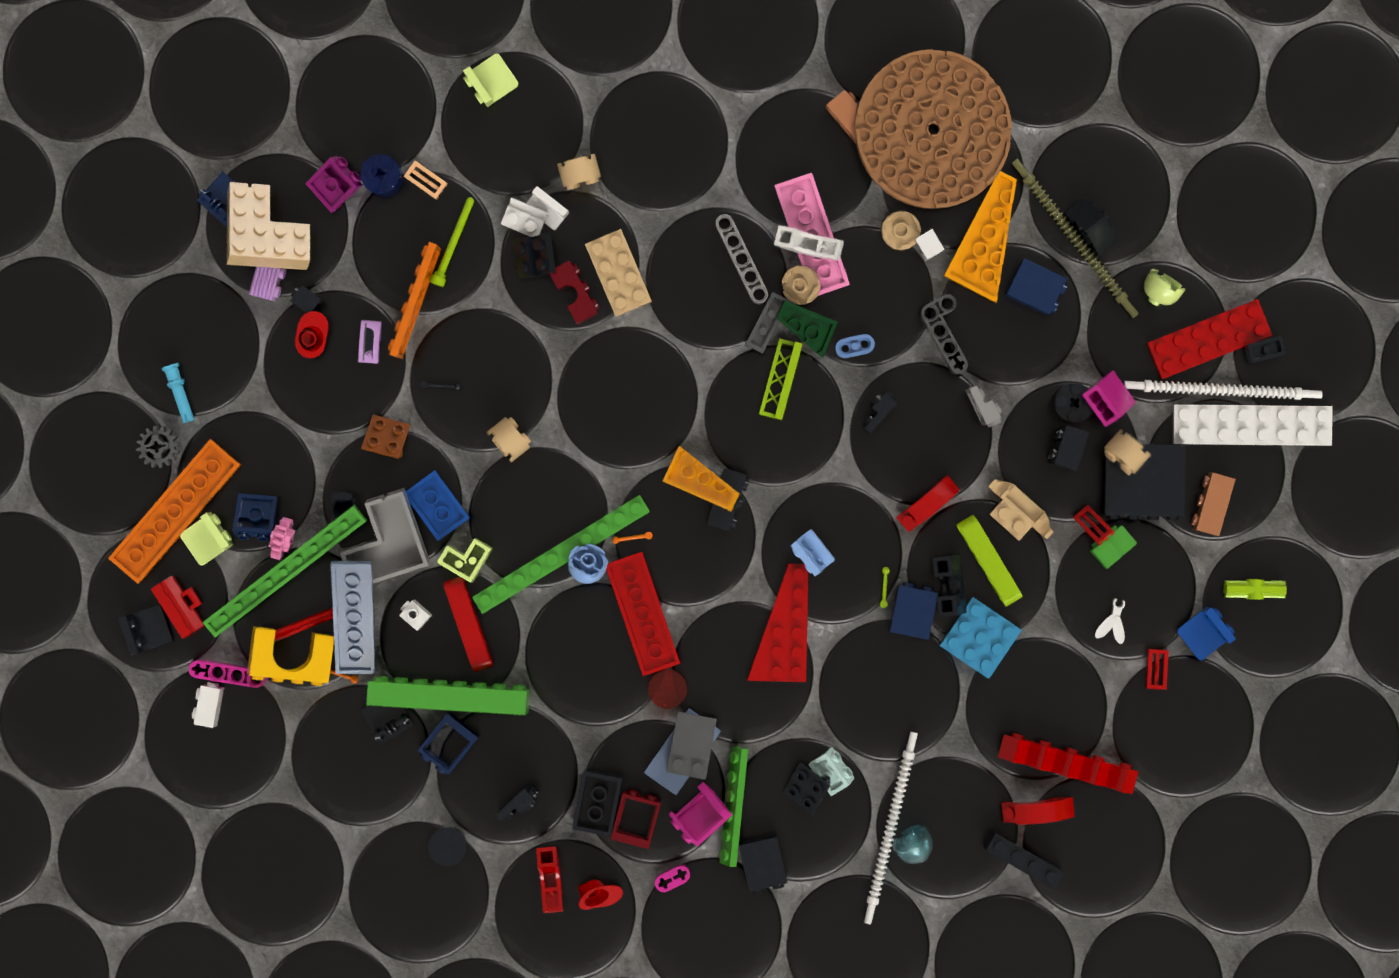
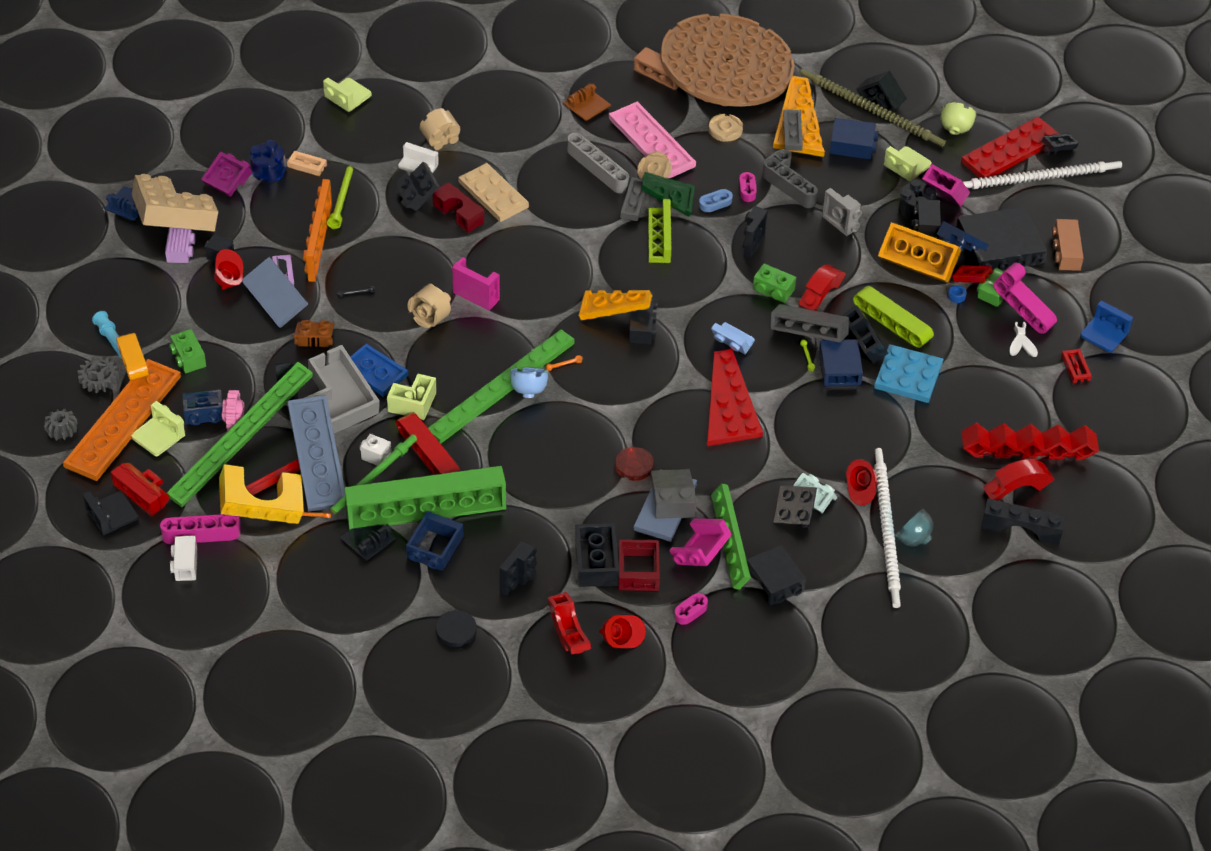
camera: 10 degrees left, 40 degrees down
white plate [501,198,548,237] -> none
red plate [606,552,680,676] -> none
white arch [774,226,844,261] -> none
white panel [916,229,944,261] -> none
tan plate [988,479,1053,541] -> none
tan brick [1104,430,1151,475] -> none
white plate [1172,405,1332,446] -> none
lime piece [1223,579,1287,600] -> none
none -> dark grey gear [44,409,78,441]
none -> light orange beam [116,333,149,380]
none -> bright green brick [169,329,206,374]
none -> sand blue tile [242,257,308,328]
none -> bright green bar [330,434,417,514]
none -> dark pink panel [452,257,500,311]
none -> dark orange hinge [563,83,611,121]
none -> dark pink beam [739,172,757,202]
none -> bright green brick [753,264,796,303]
none -> dark grey brick [771,304,849,342]
none -> dark grey plate [783,110,803,151]
none -> red piece [846,459,877,506]
none -> light orange brick [878,222,961,283]
none -> yellowish green bracket [884,146,932,182]
none -> dark blue plate [937,221,989,251]
none -> blue tile [947,285,966,303]
none -> dark pink beam [994,263,1057,334]

